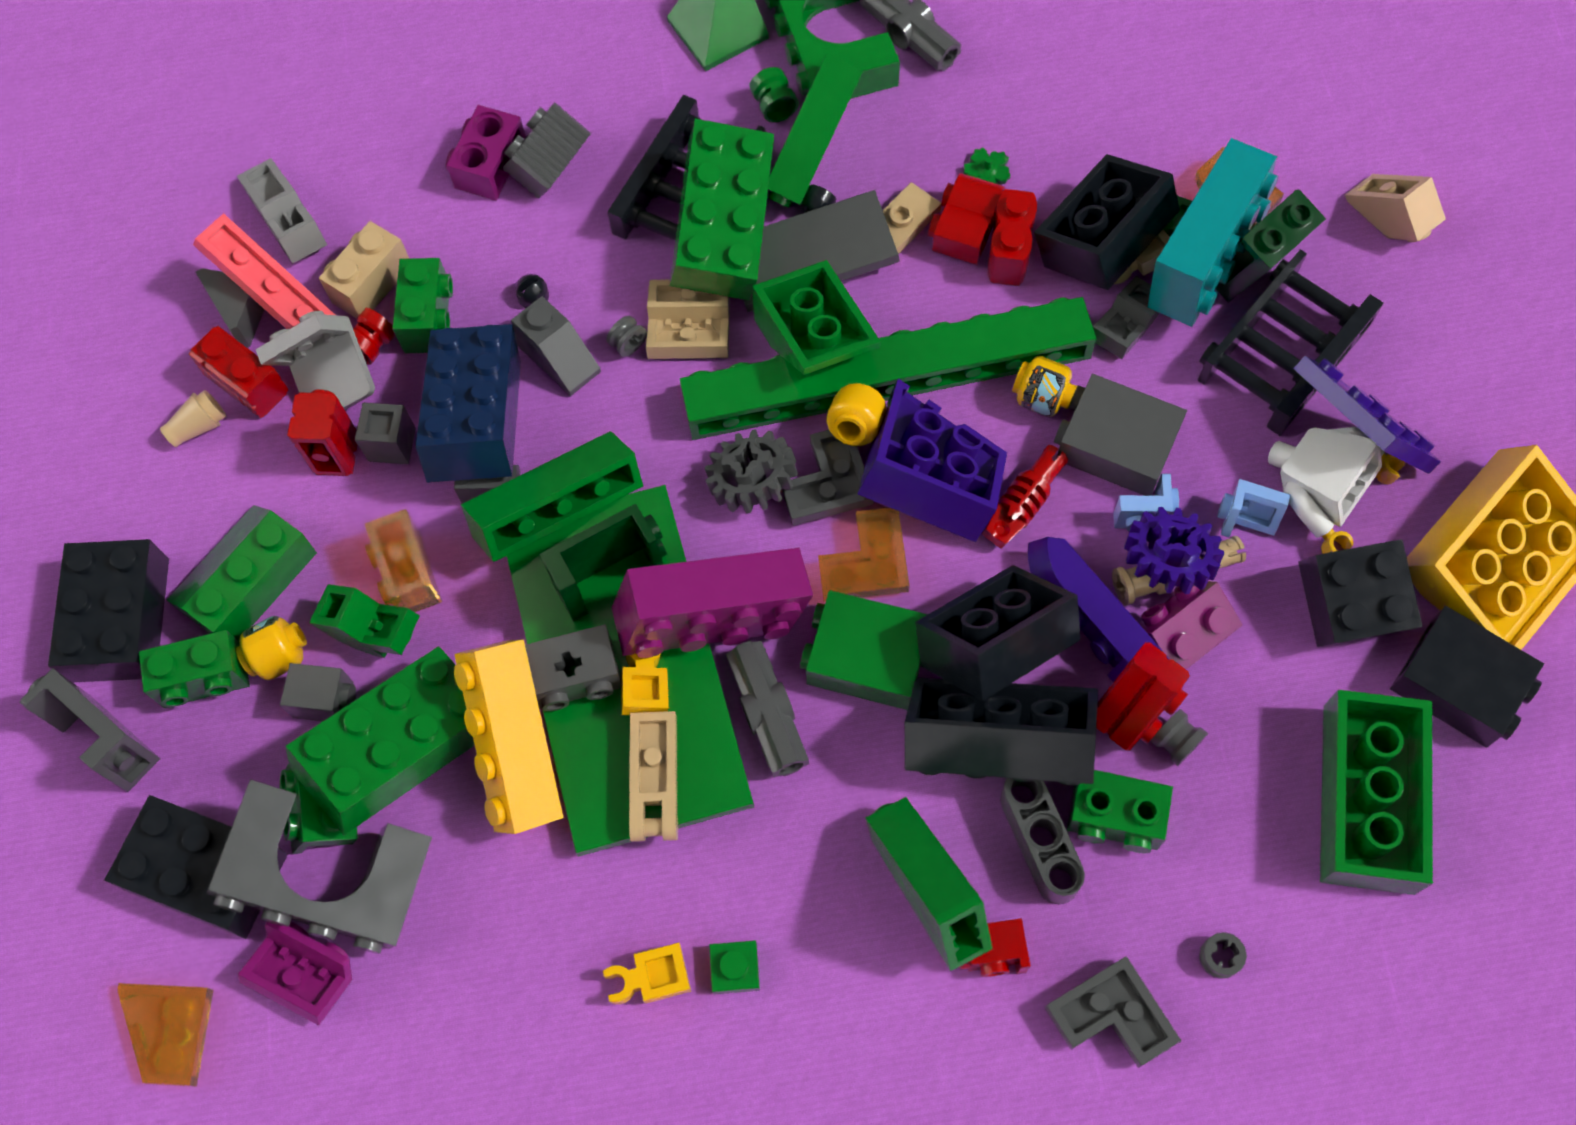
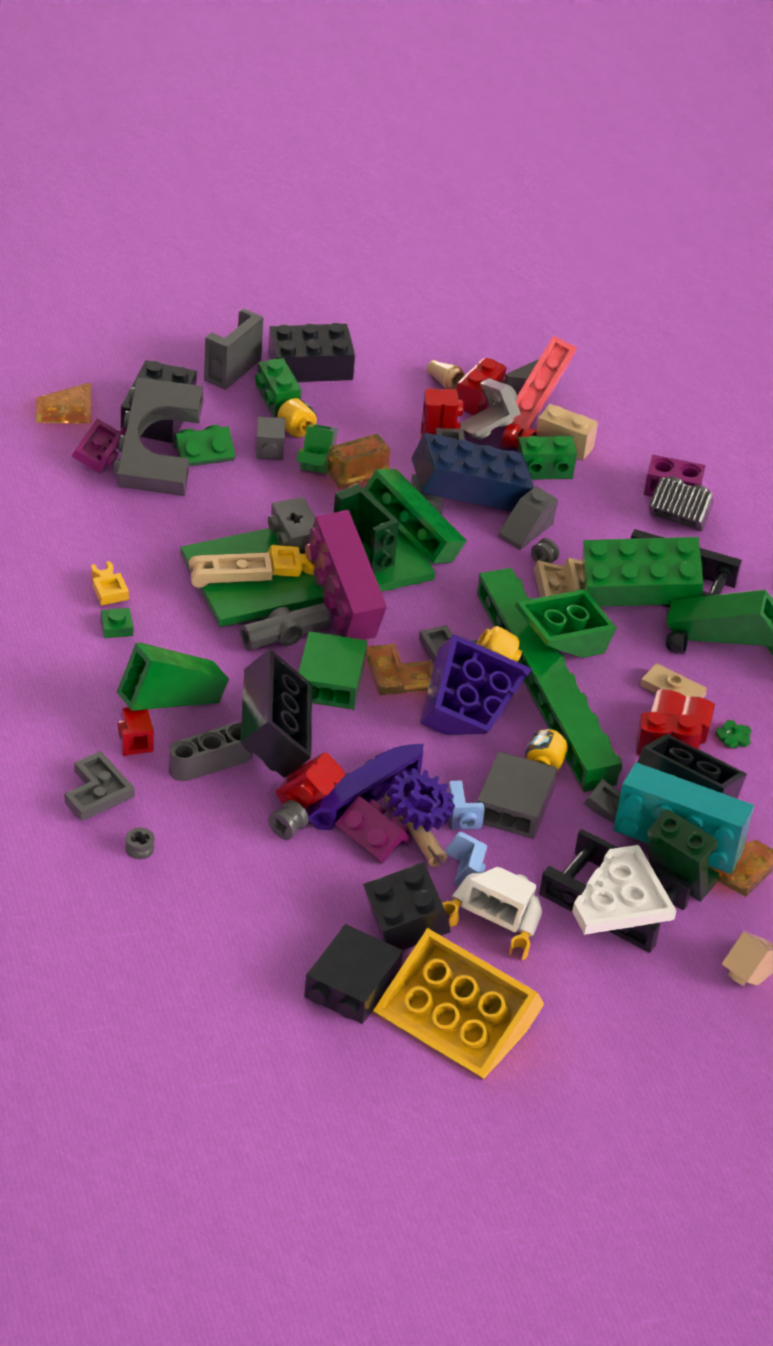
camera: 75 degrees right, 25 degrees down
green slope [167,505,317,641] -> none
light grey slope [237,158,327,264] -> none
green brick [285,646,474,836] -> none
yellow brick [454,639,563,834] -> none
black hinge [516,274,549,308] -> none
dark grey gear [705,430,798,514] -> none
dark grey tile [743,190,900,312] -> none
black brick [915,565,1081,701] -> none
red hinge [982,445,1069,549] -> none
green brick [1067,770,1173,853] -> none
dark purple plate [1293,356,1441,474] -> none
green brick [1320,690,1433,895] -> none
none -> white plate [572,845,676,935]

